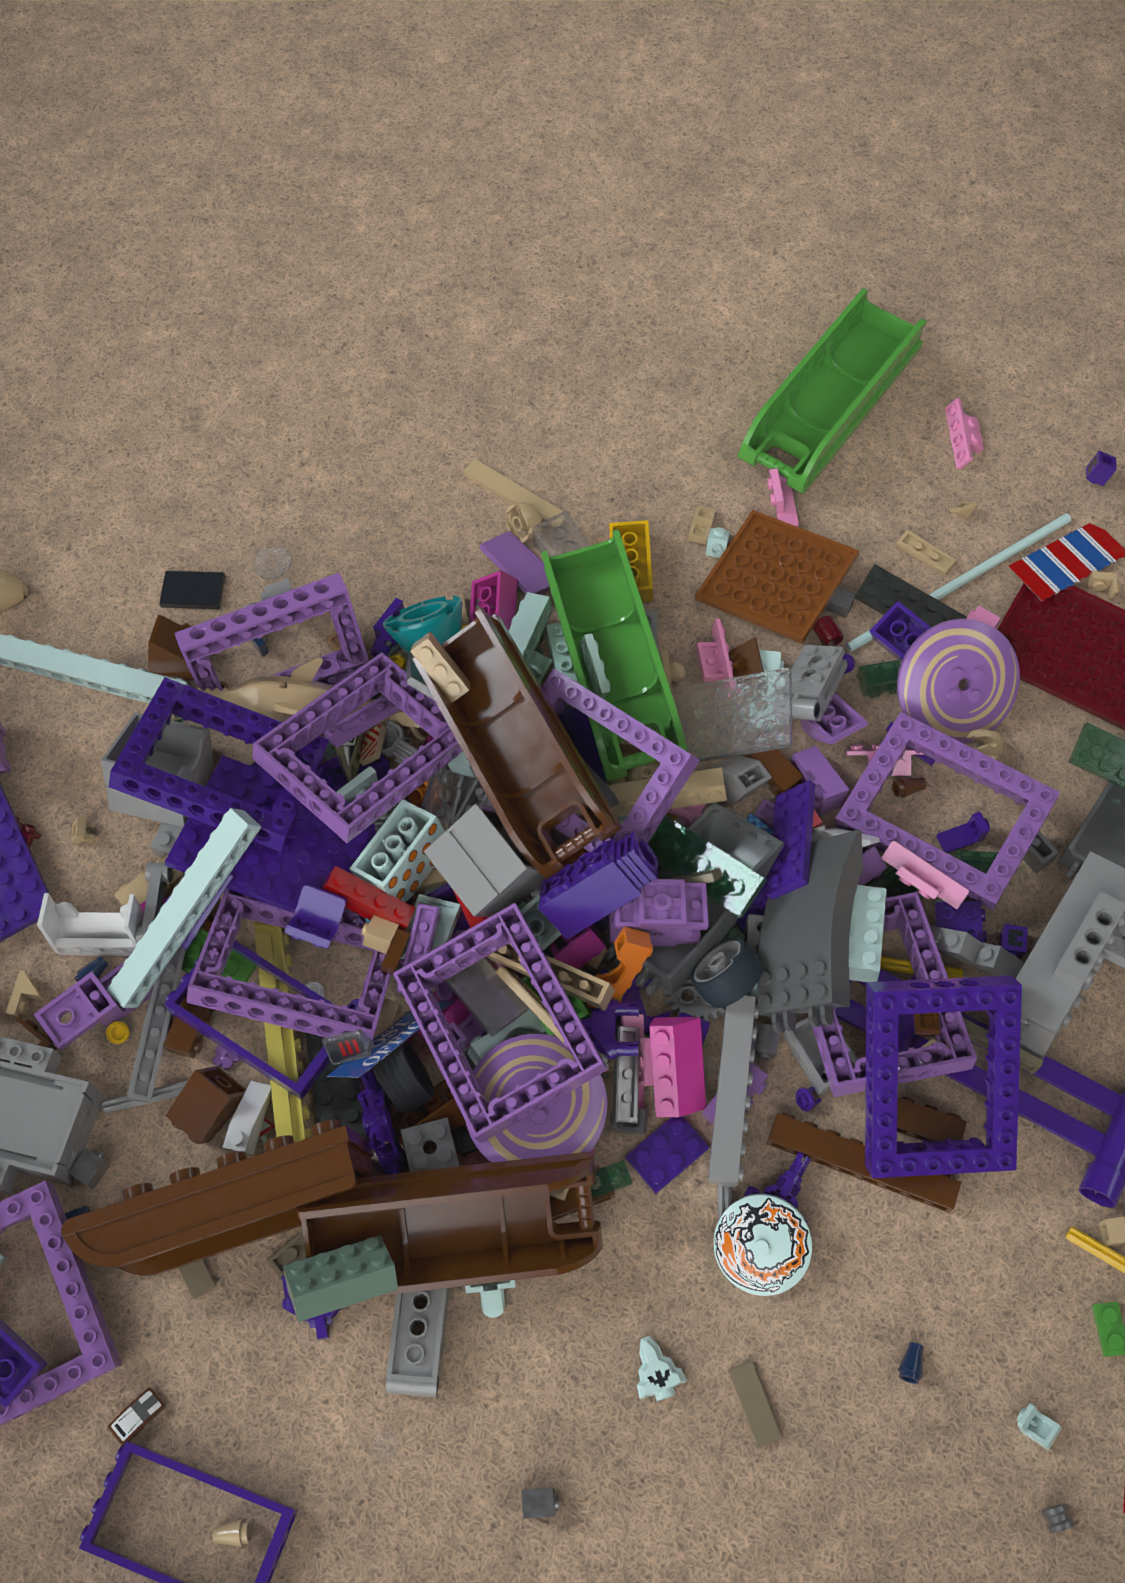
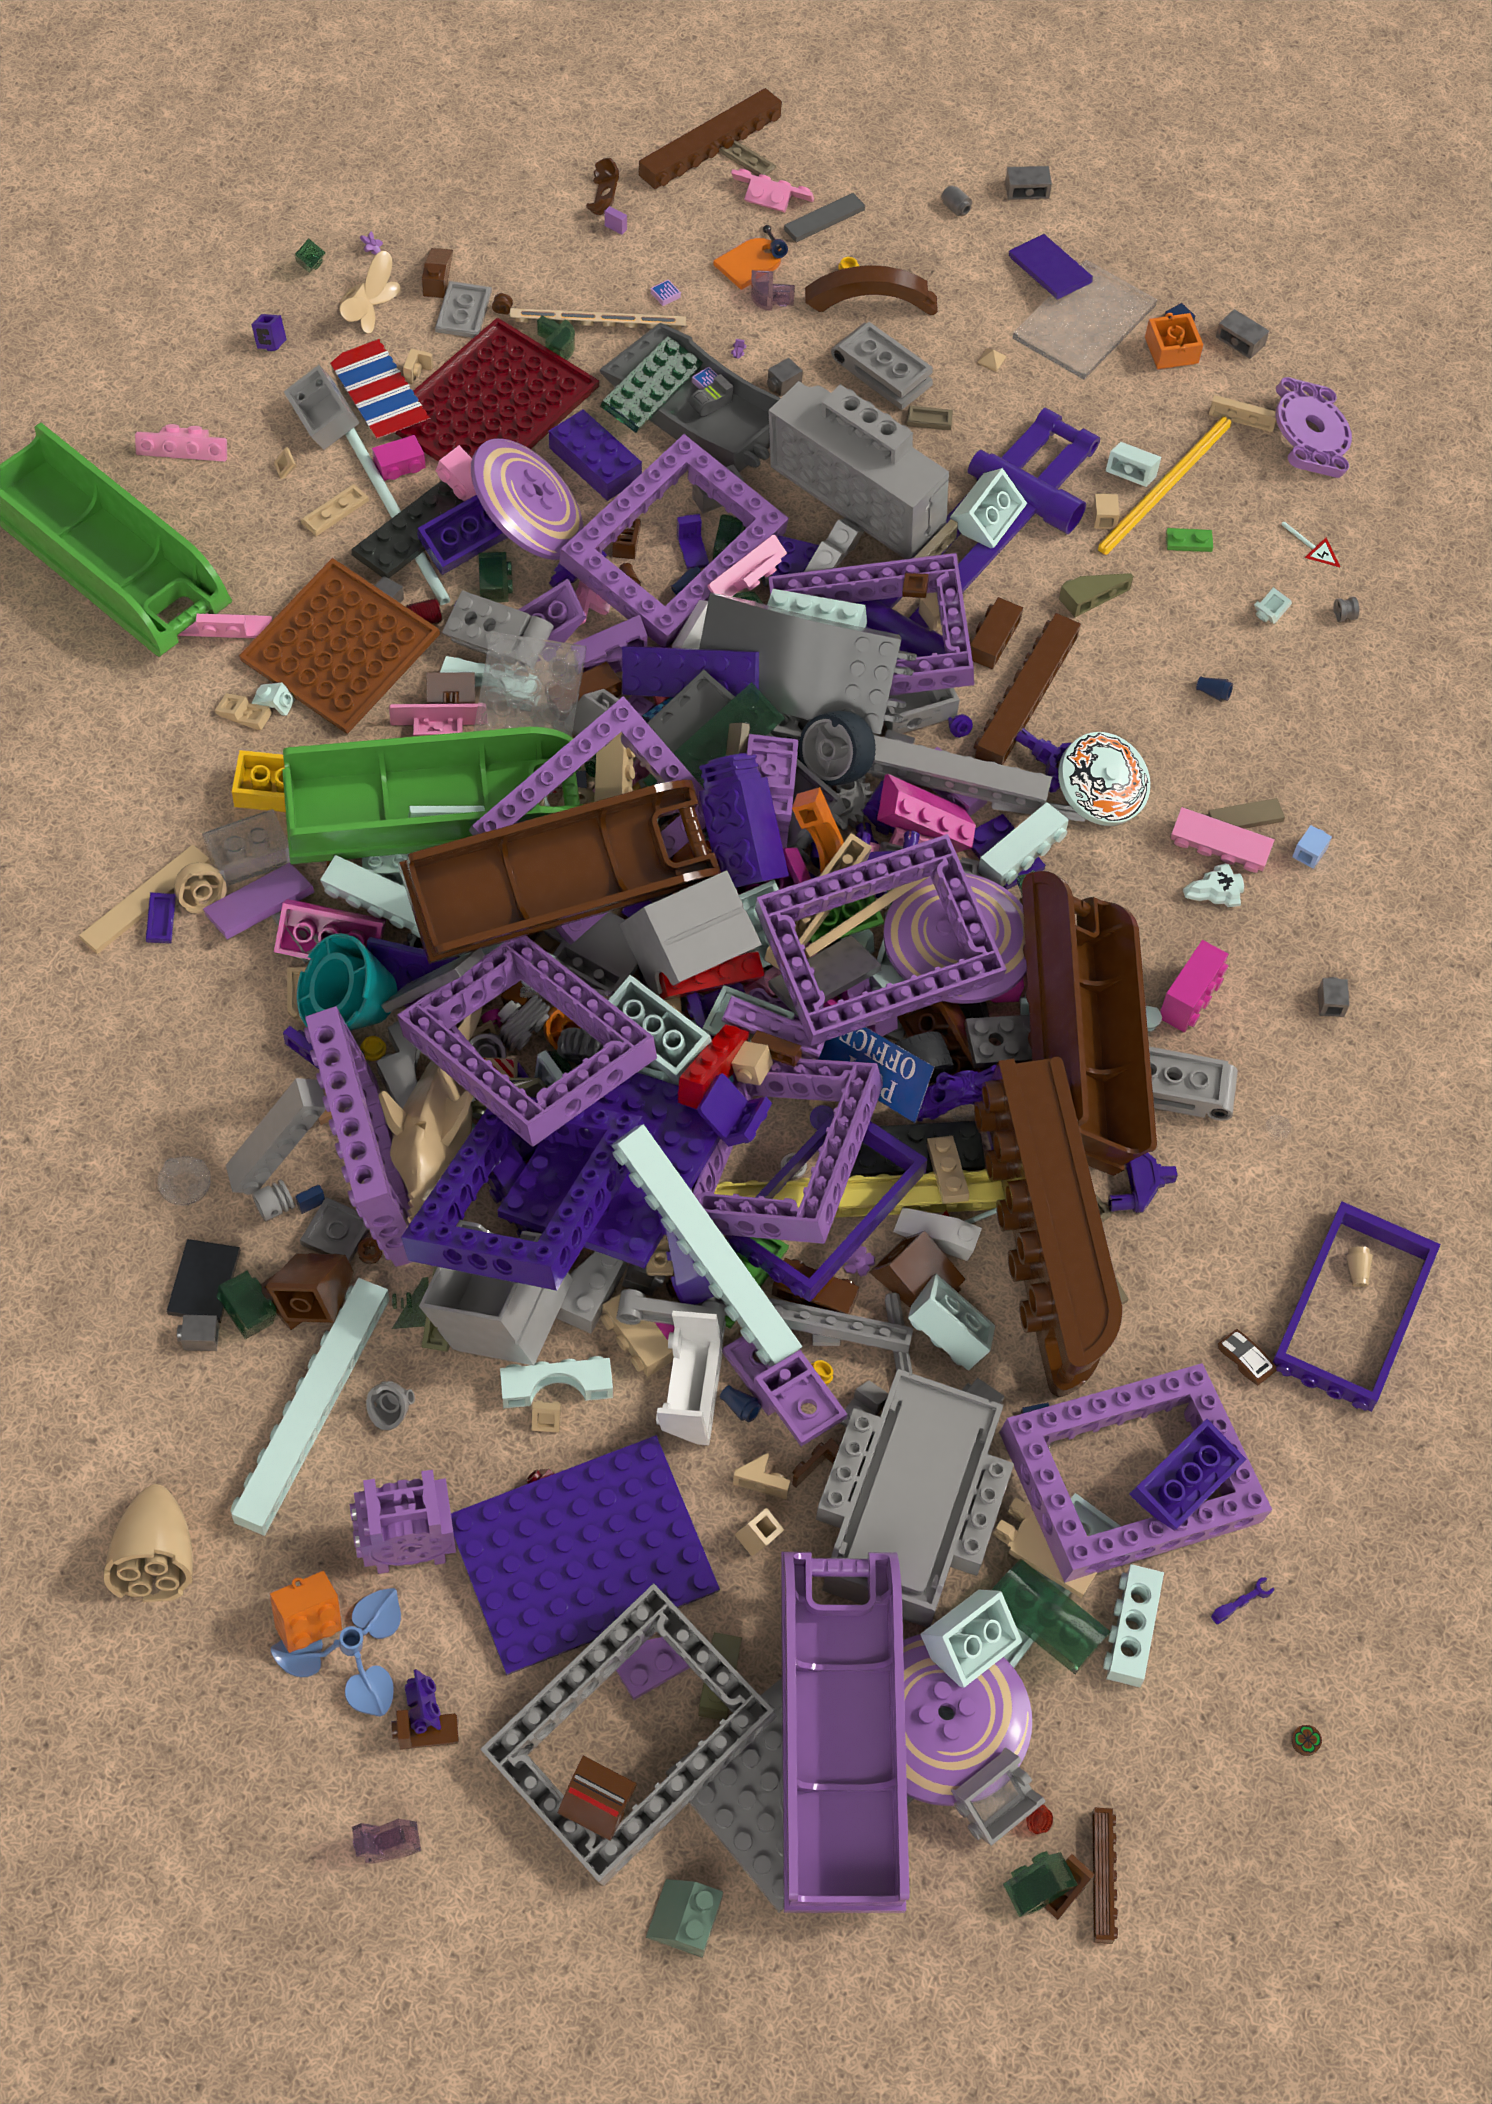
camera: 90 degrees left, 5 degrees down
sand green brick [283,1235,398,1322] -> none
slope [322,1029,374,1065] -> none
tan brick [410,632,471,703] -> none
dark purple brick [865,975,1022,1178] -> none
tan piece [967,729,1003,761] -> none
dark purple brick [999,924,1028,959] -> none
none -> dark purple tile [146,892,176,943]
none -> flat silver brick [177,1315,219,1351]
none -> clear green brick [216,1271,276,1339]
none -> light grey piece [284,365,360,450]
none -> flat silver plate [300,1197,370,1263]
none -> light grey helmet [366,1381,415,1430]
none -> dark pink brick [372,435,426,481]
none -> light aqua arch [500,1356,613,1409]
none -> dark purple brick [549,409,642,501]
none -> reddish brown slope [612,519,641,560]
none -> dark blue cone [671,566,701,595]
none -> light grey slope [840,1380,888,1428]
none -> light aqua slope [908,1274,995,1371]
none -> tan plate [927,1136,969,1204]
none -> light aqua slope [950,468,1027,548]
none -> light aqua brick [978,802,1069,887]
none -> olive slope [1059,573,1134,617]
none -> dark pink brick [1160,940,1229,1033]
none -> bright pink brick [1171,807,1275,873]
none -> light blue brick [1292,825,1332,869]

